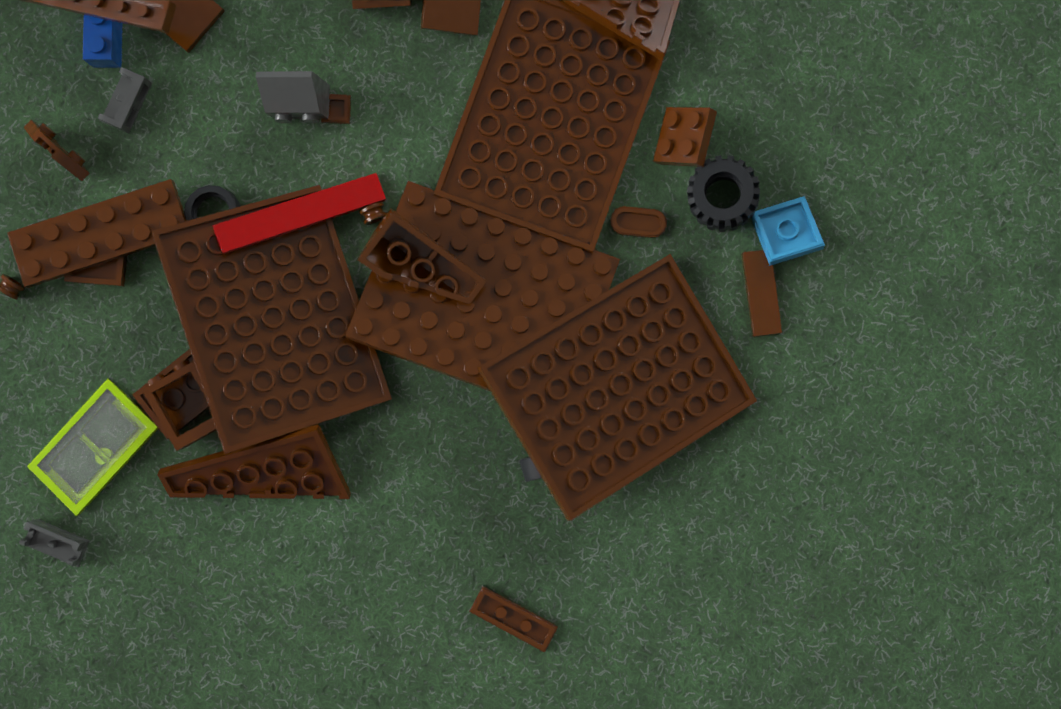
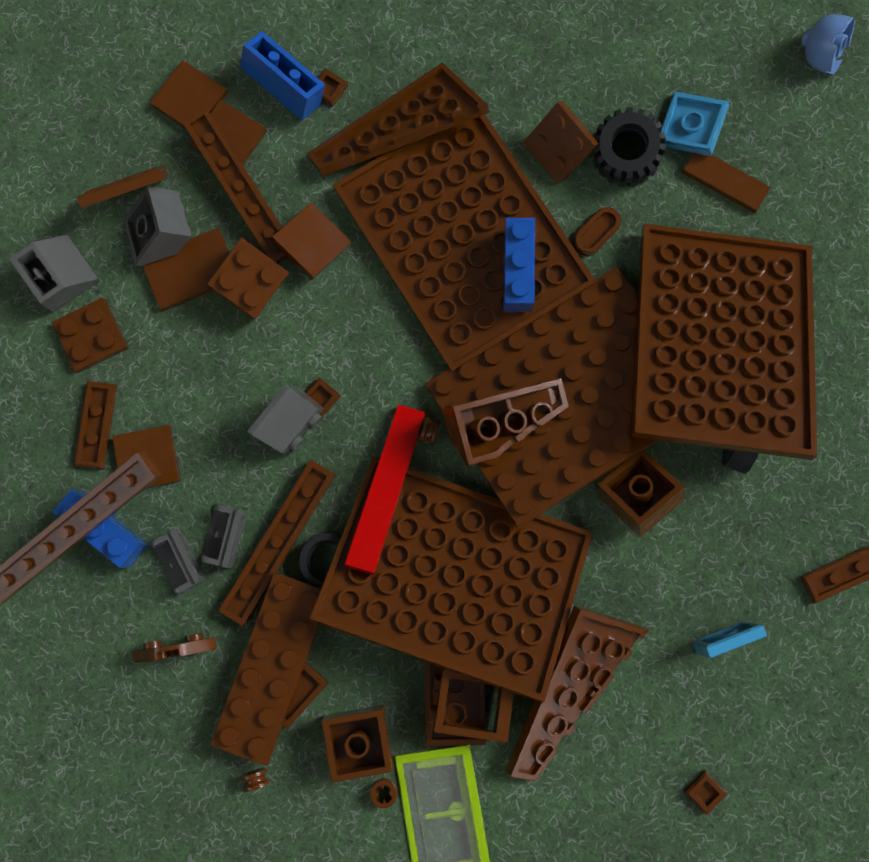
camera: 50 degrees left, 5 degrees down
none -> dark grey hinge [201,504,247,568]
none -> reddish brown plate [219,460,336,626]
none -> reddish brown brick [322,705,394,783]
none -> reddish brown bush [370,778,397,808]
none -> blue brick [503,218,535,312]
none -> reddish brown brick [598,450,684,538]
none -> reddish brown tile [684,770,727,815]
none -> dark azure tile [692,621,768,658]
none -> medium blue cylinder [802,14,855,75]

